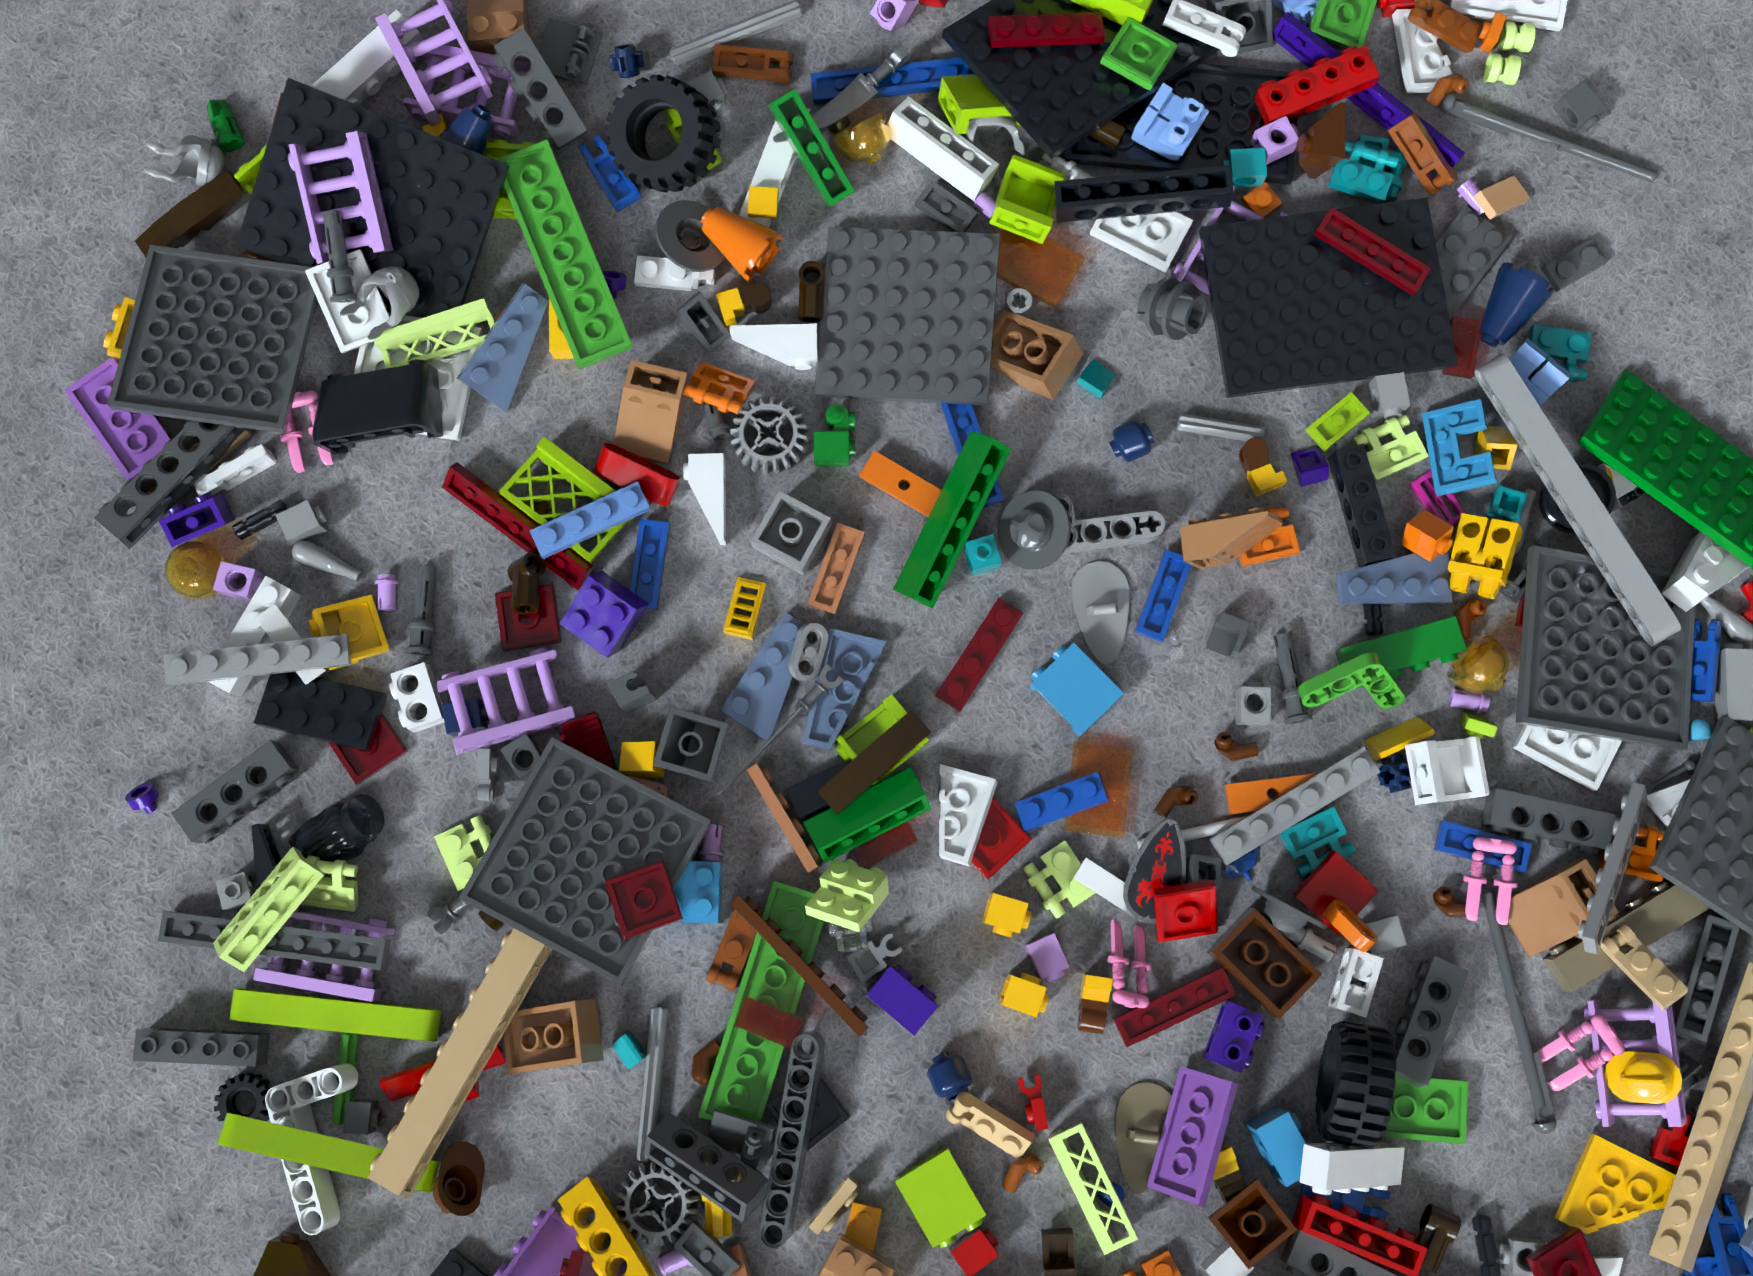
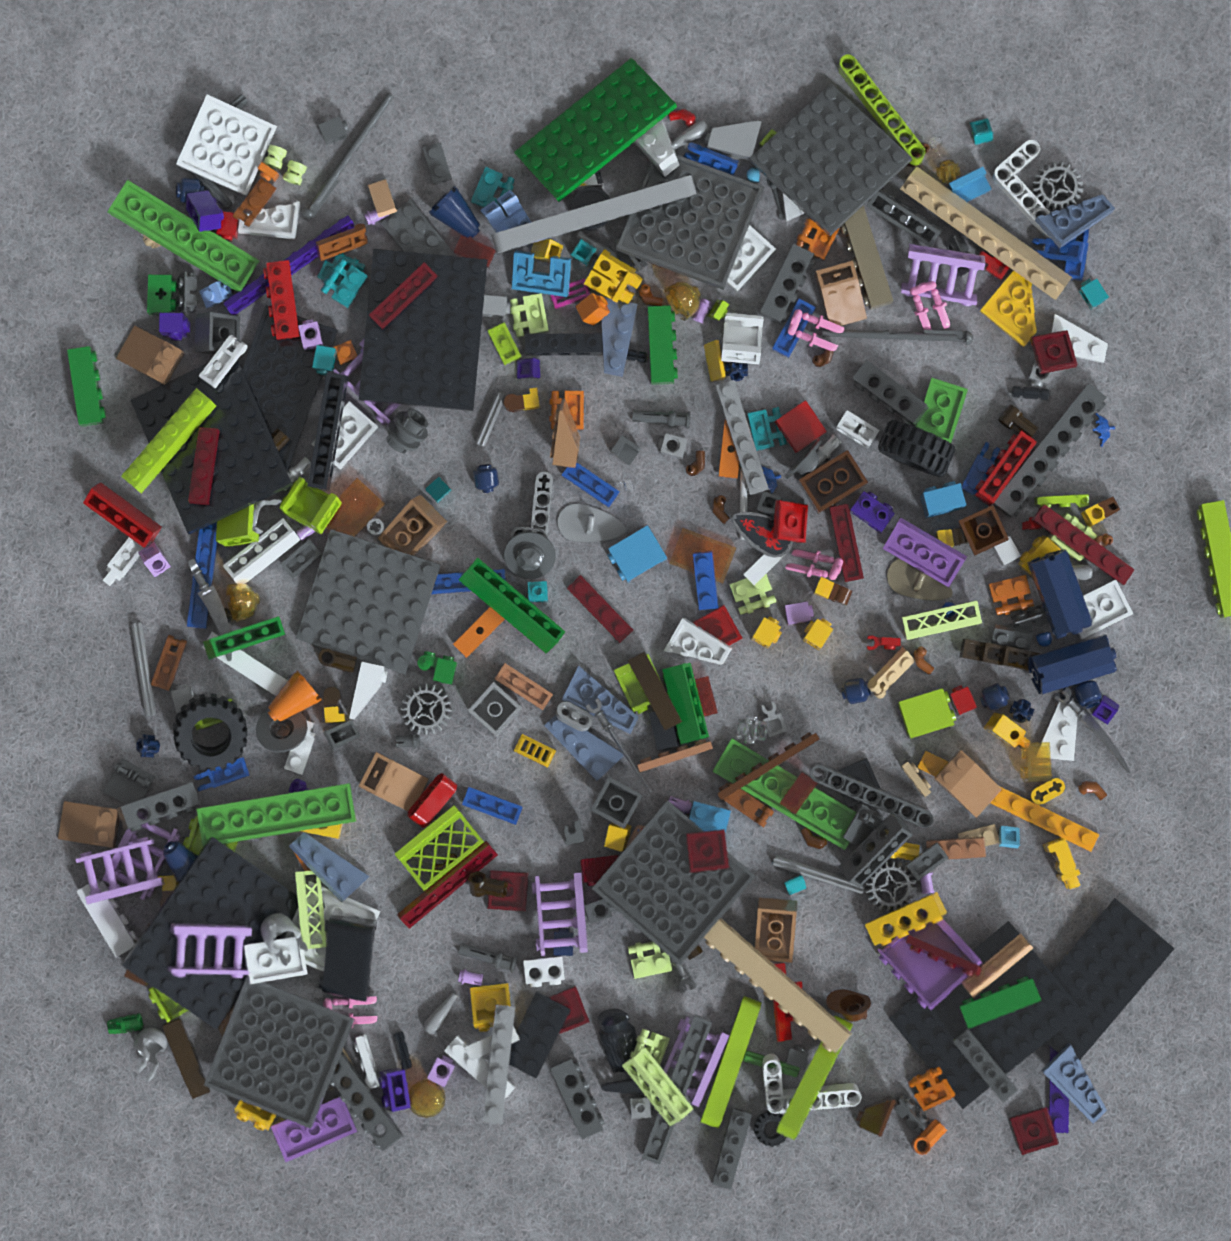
camera: 80 degrees left, 5 degrees up
dark purple tile [125,782,159,814] -> none
light grey brick [275,500,328,545] -> none
dark grey pin [322,210,357,303] -> none
light grey plate [477,749,500,802] -> none
medium blue plate [530,481,651,559] -> none
dark purple brick [560,570,649,658] -> none
orange plate [683,362,755,414] -> none
white slope [683,453,726,545] -> none
yellow tile [747,186,779,219] -> none
yellowish green plate [805,859,889,932] -> none
dark purple brick [867,964,938,1036] -> none
bright green plate [1100,17,1178,91] -> none
light blue hips [1131,83,1209,161] -> none
reddish brown slope [1297,102,1346,179] -> none
bright green beam [1298,652,1405,709] -> none
white brick [1300,1141,1405,1195] -> none
orange beam [1323,899,1377,952] -> none
light grey brick [1364,915,1407,954] -> none
dark orange arm [1425,73,1469,107] -> none
light grey plate [1578,782,1648,955] -> none
tan plate [1600,925,1688,1011] -> none
yellow piece [1605,1051,1683,1104] -> none

